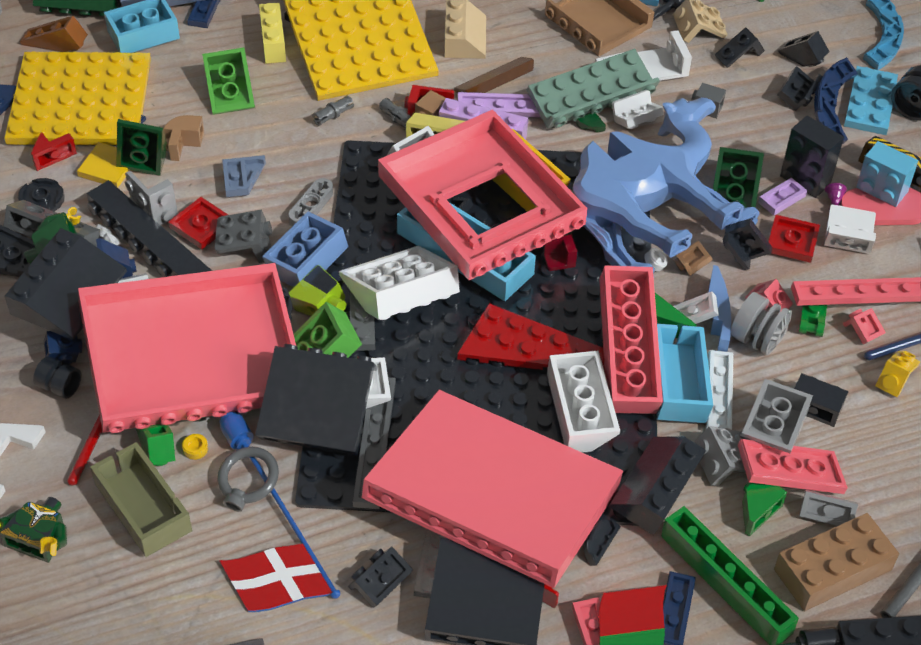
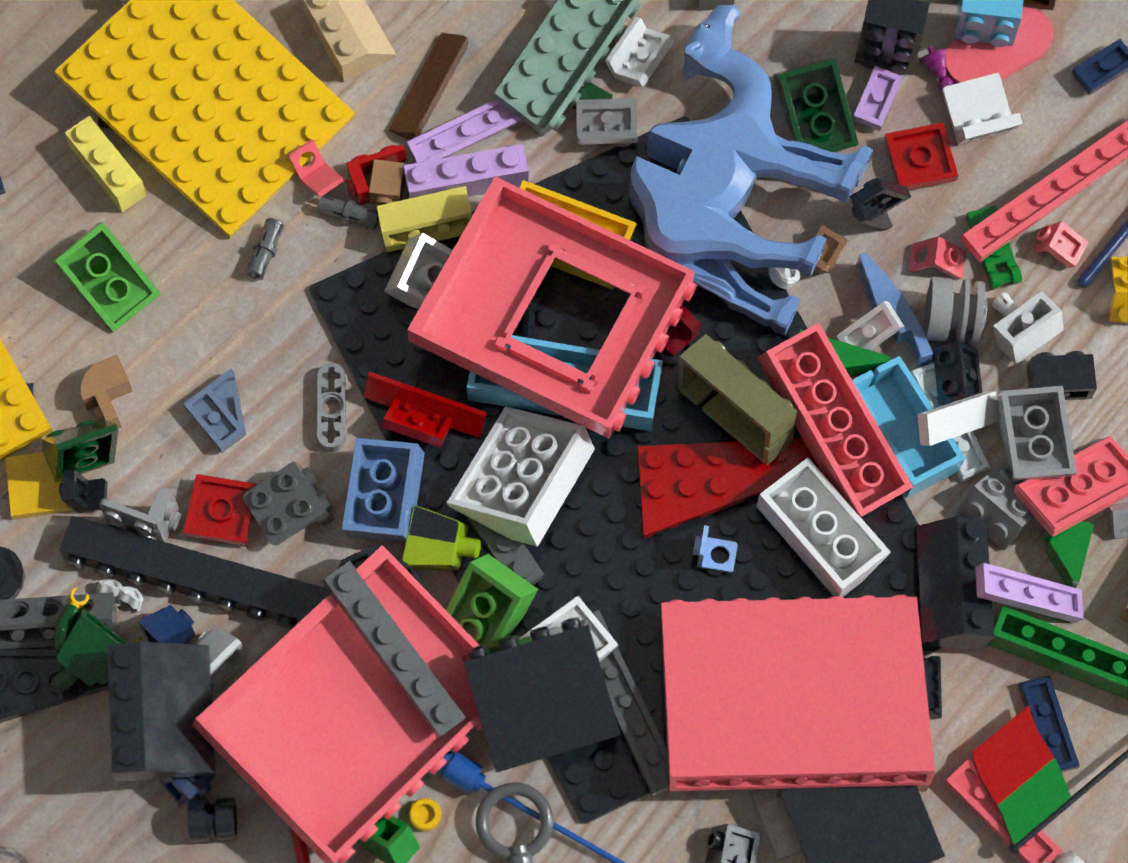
camera: 30 degrees left, 20 degrees up
none -> black bracket [59,469,108,513]
none -> coral bracket [288,139,343,197]
none -> dark grey plate [322,561,466,739]
none -> red bracket [364,372,486,448]
none -> light grey bracket [576,98,638,148]
none -> olive piece [677,334,797,465]
none -> light blue bracket [693,525,738,573]
none -> white tile [918,391,998,446]
none -> black bracket [933,340,983,406]
none -> lavender plate [975,563,1084,623]
none -> white brick [992,291,1064,364]

